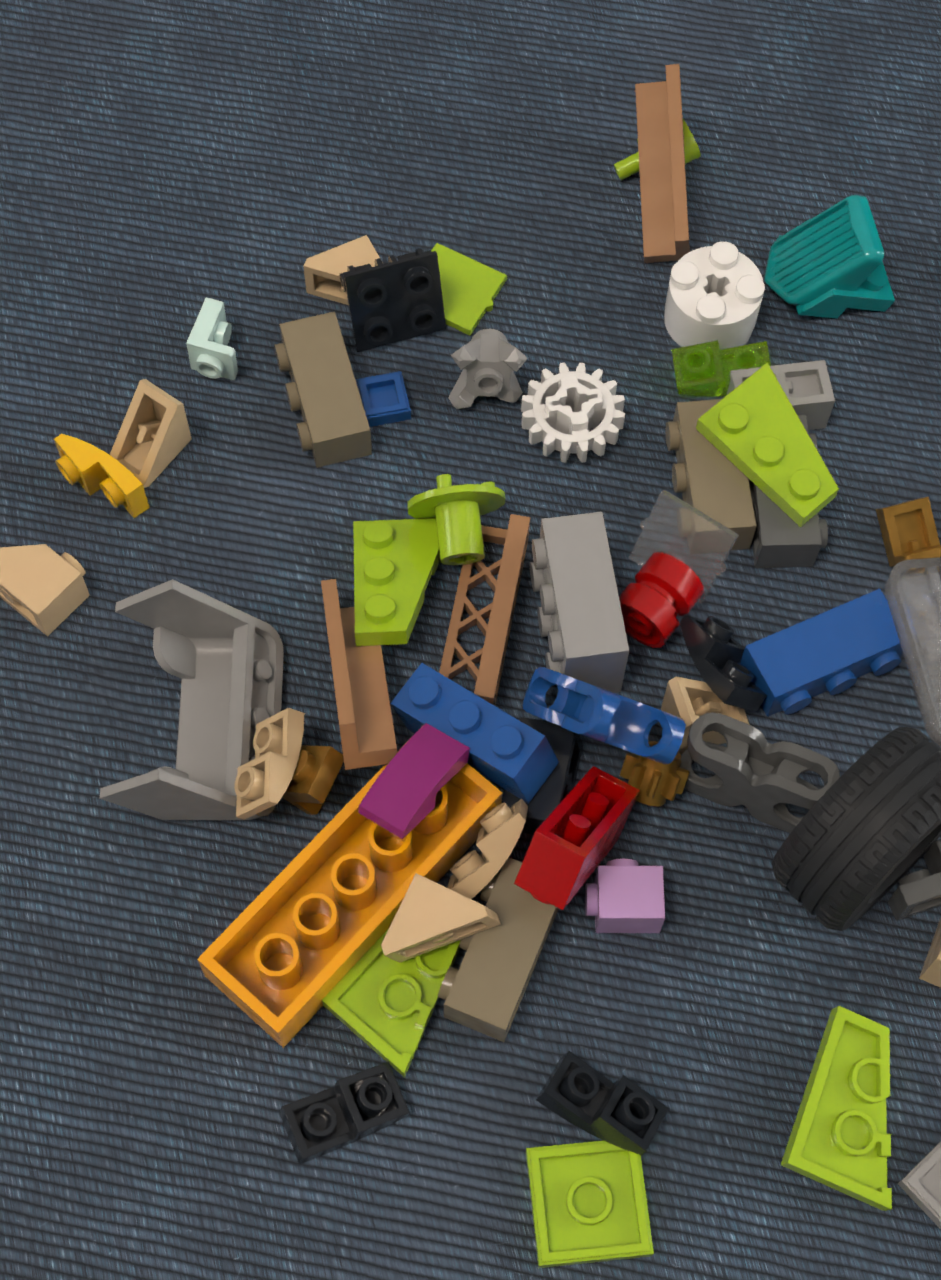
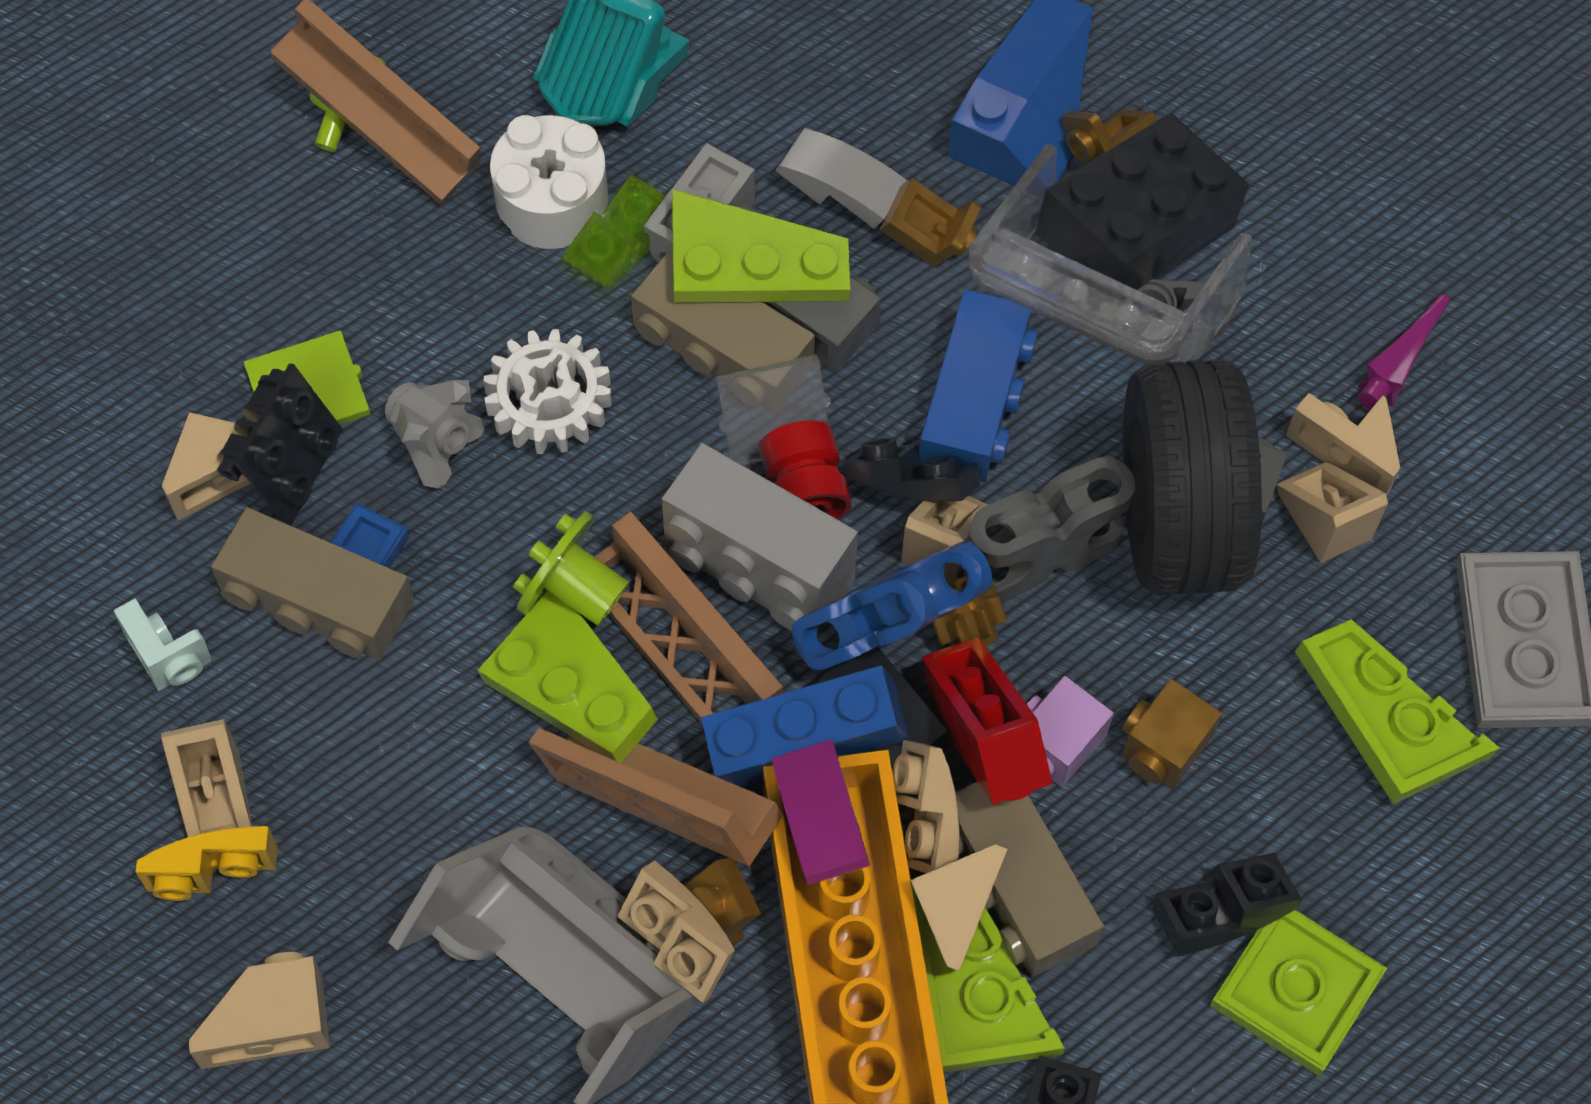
camera: 50 degrees left, 0 degrees up
none -> light grey slope [775,128,908,229]
none -> pearl gold brick [1122,679,1222,790]

